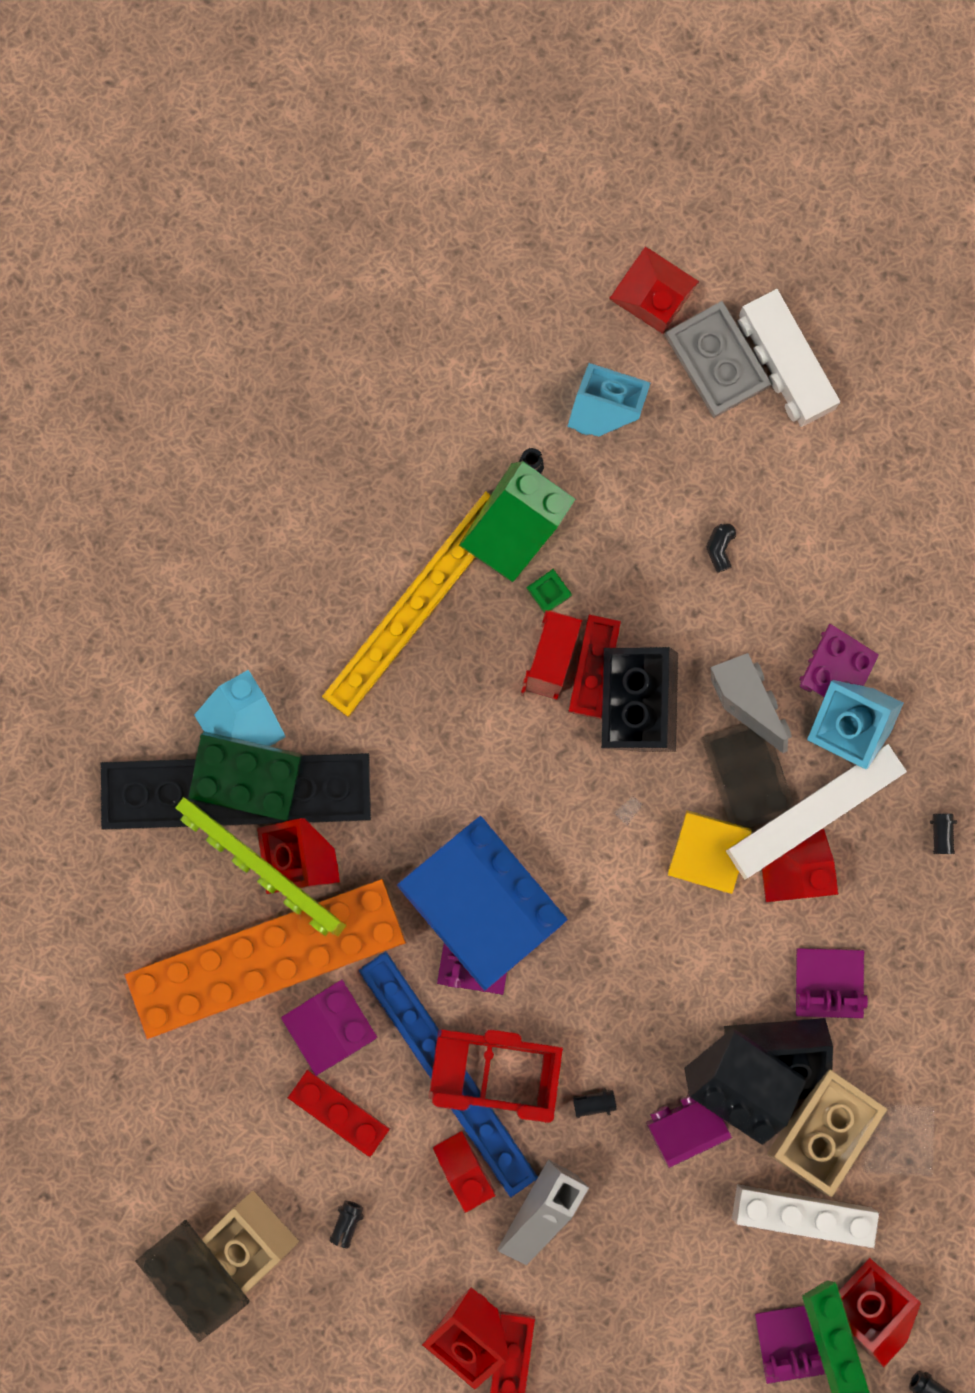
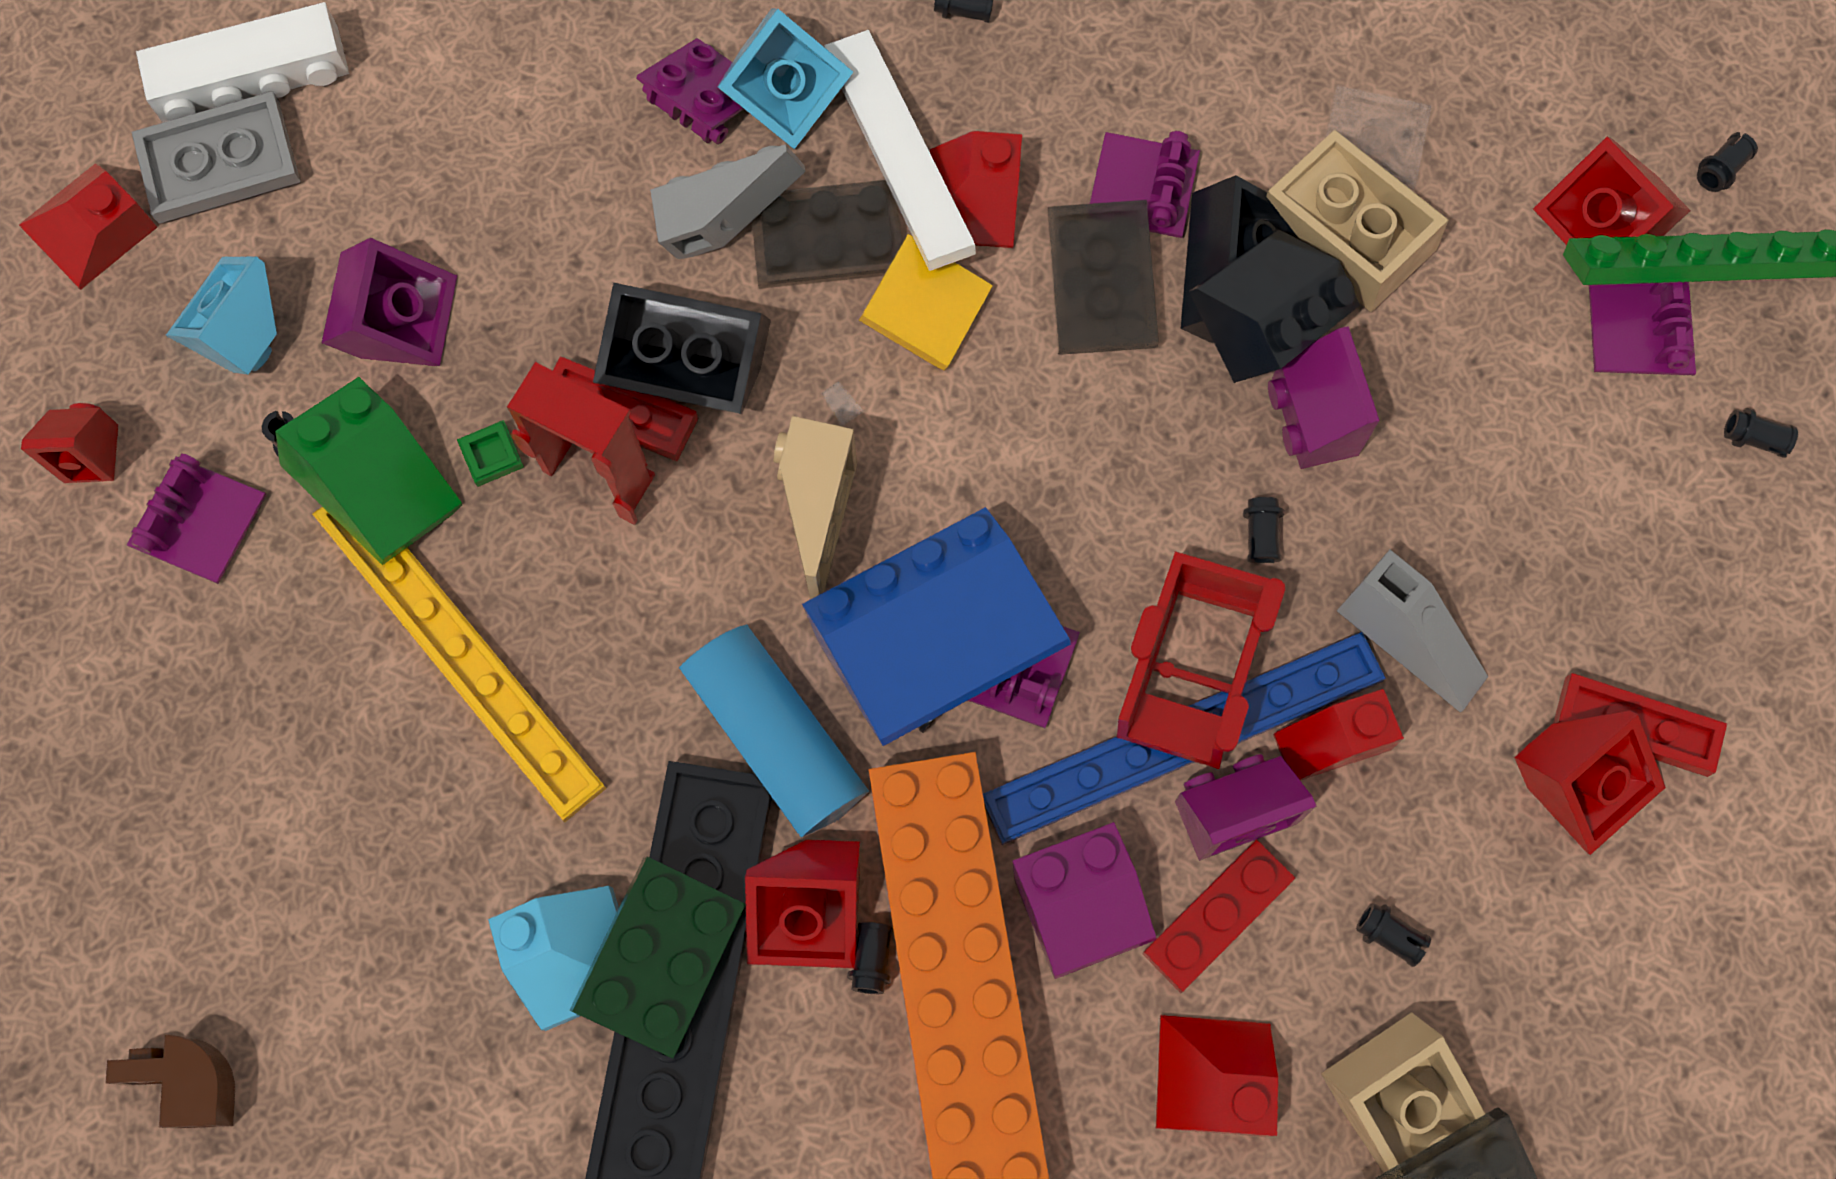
camera: 75 degrees left, 10 degrees down
lime plate [175,797,347,936] -> none
black arm [706,524,736,574] -> none
white brick [732,1184,879,1248] -> none
none -> red slope [21,403,118,483]
none -> reddish brown brick [106,1035,235,1129]
none -> magenta hinge [127,453,267,584]
none -> magenta slope [321,237,457,366]
none -> dark azure brick [679,624,869,838]
none -> tan slope [773,416,857,599]
none -> black pin [847,922,893,995]
none -> clear smoke plate [1047,200,1159,355]
none -> red slope [1155,1015,1278,1137]
none -> magenta slope [1175,754,1317,861]

